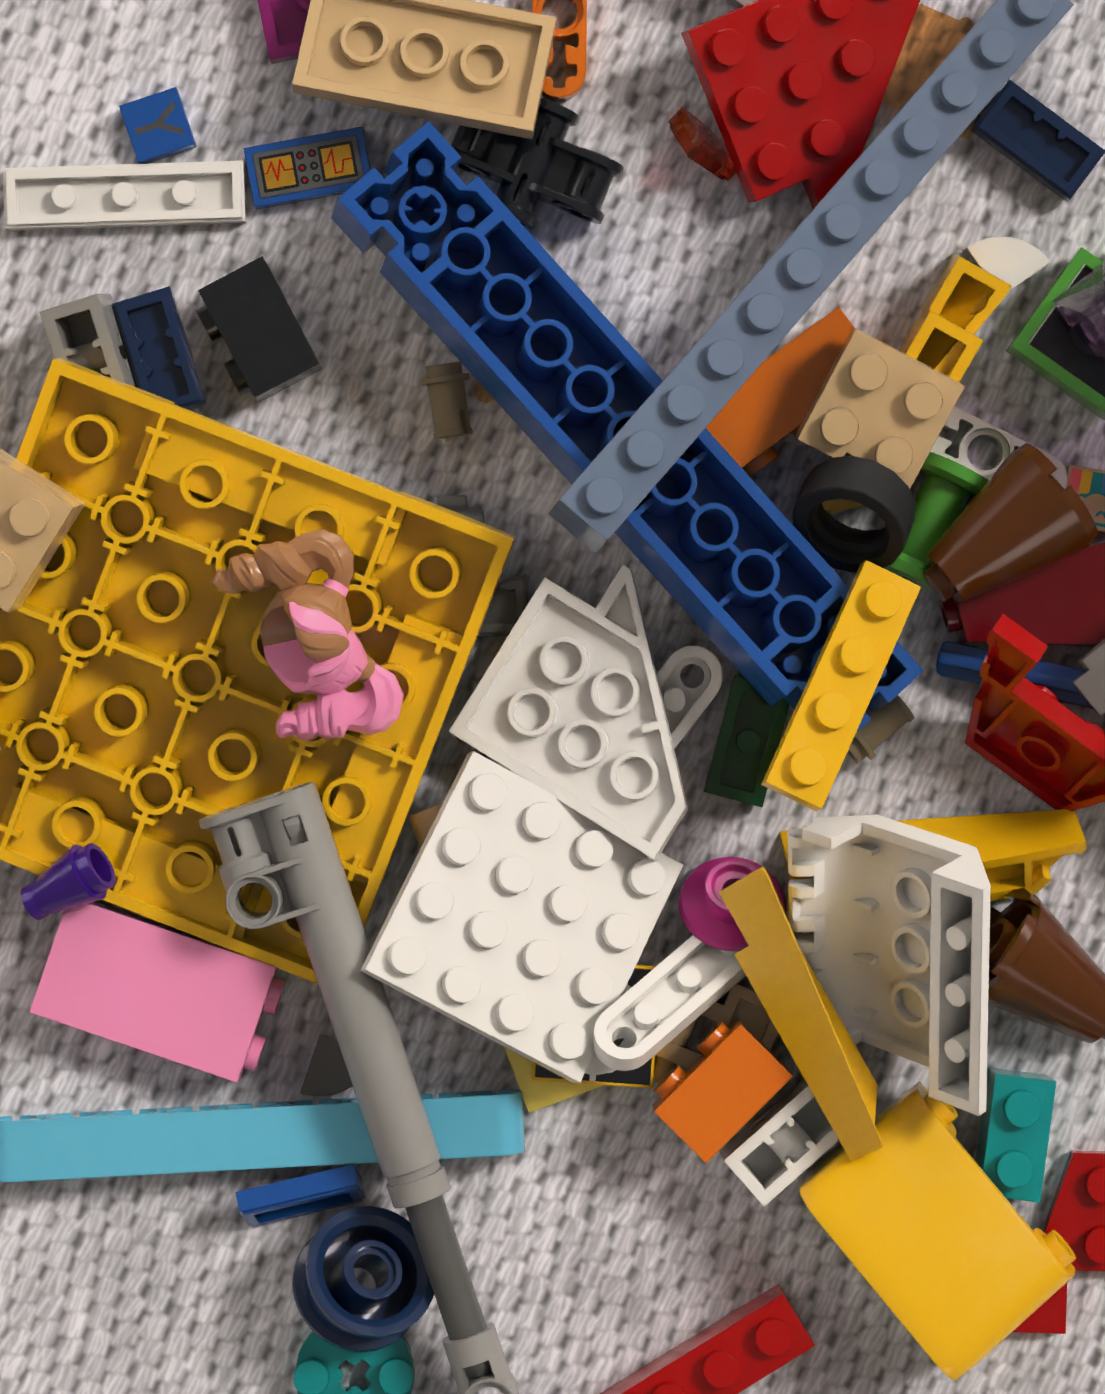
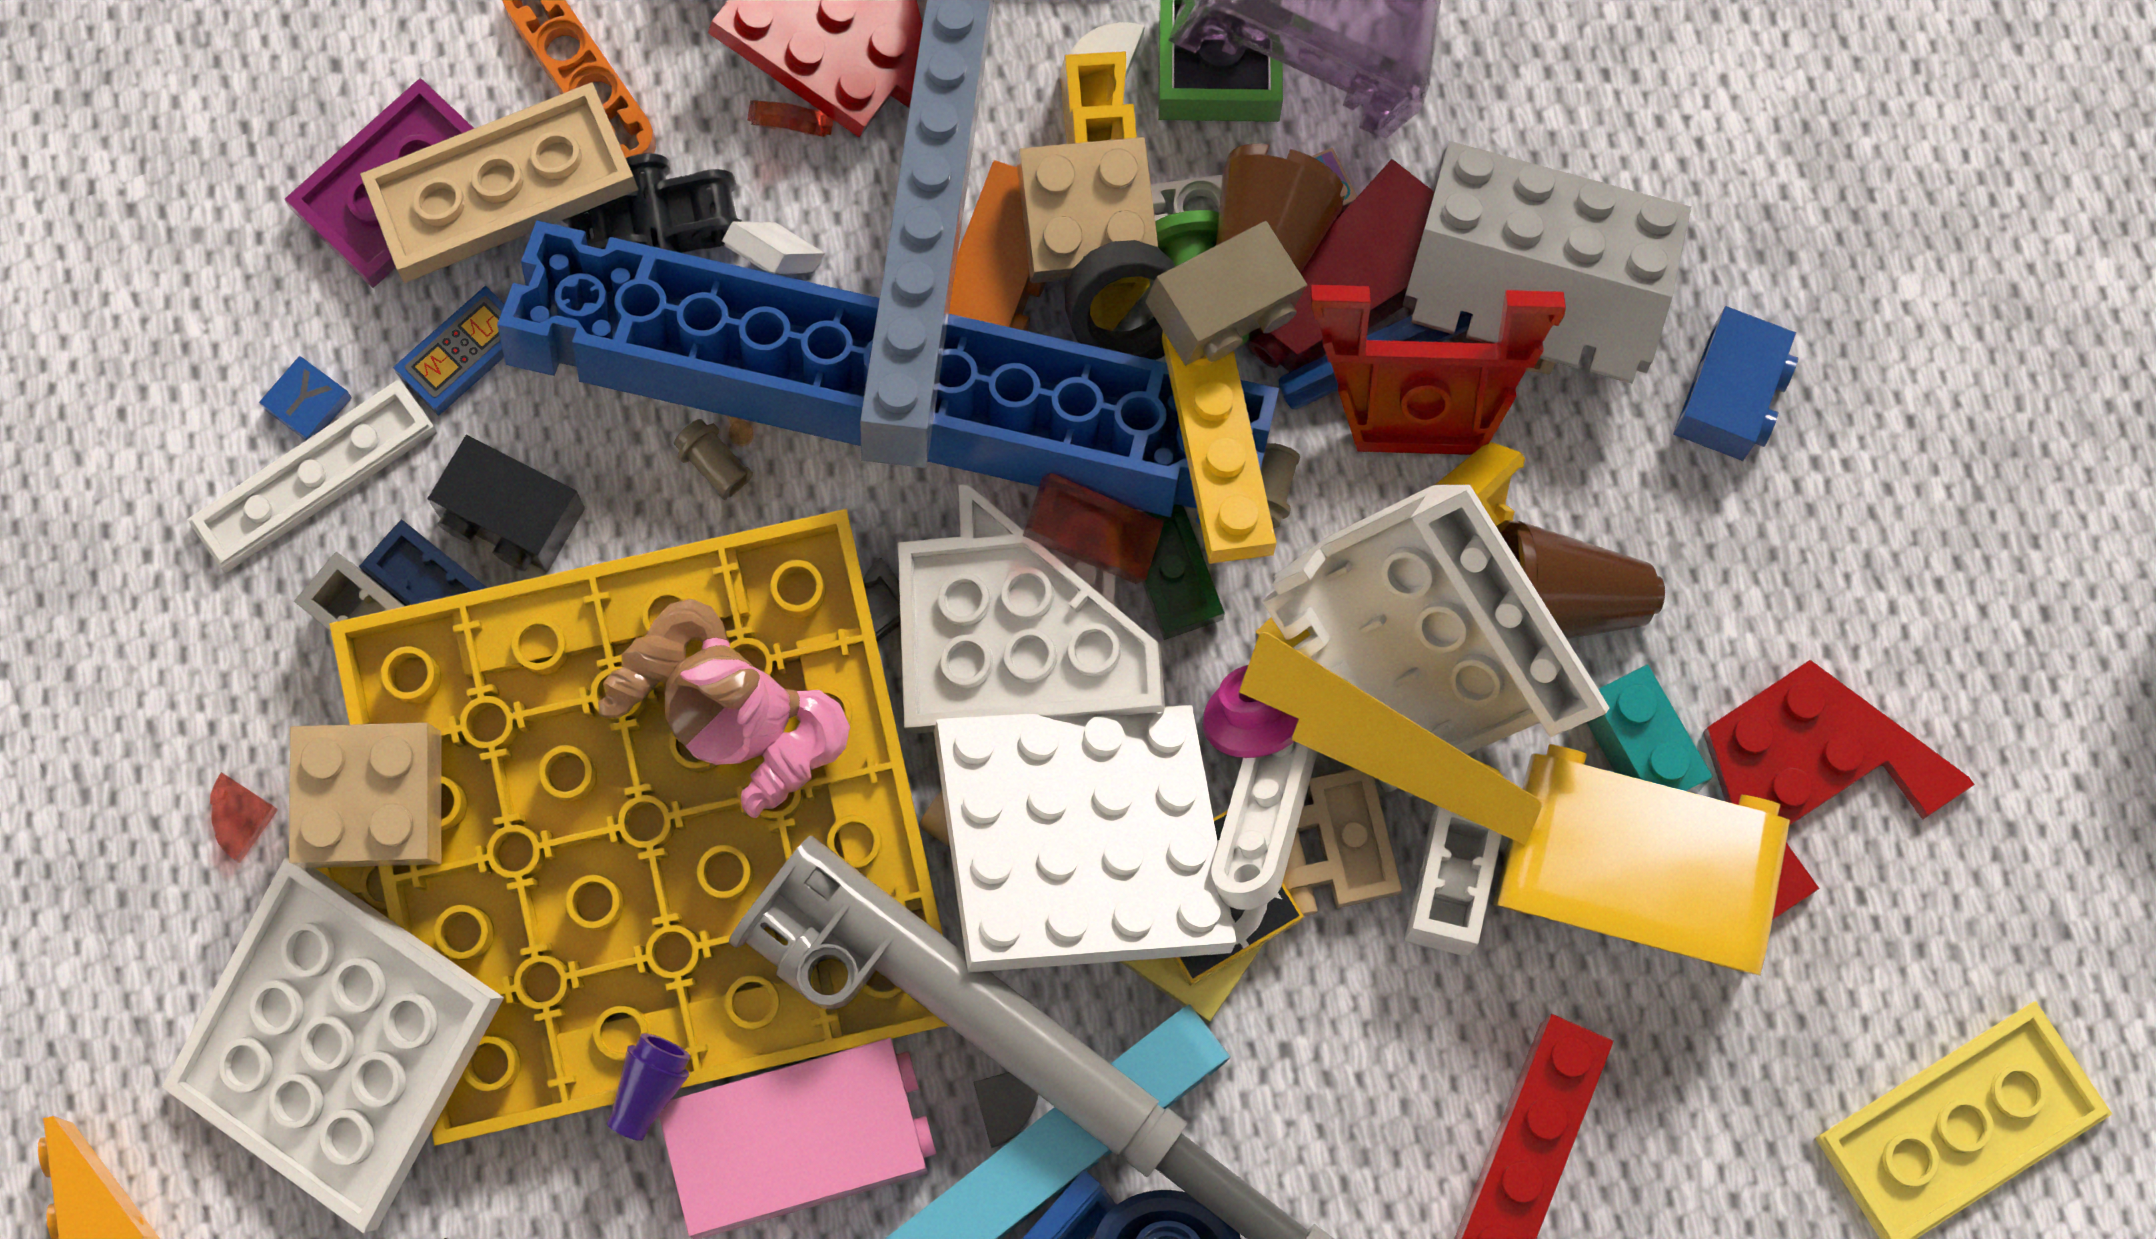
camera: 35 degrees left, 15 degrees down
orange brick [652,1019,793,1163] -> none
none -> white tile [722,222,825,274]
none -> clear red tile [1023,473,1164,584]
none -> dark tan brick [1145,221,1307,366]

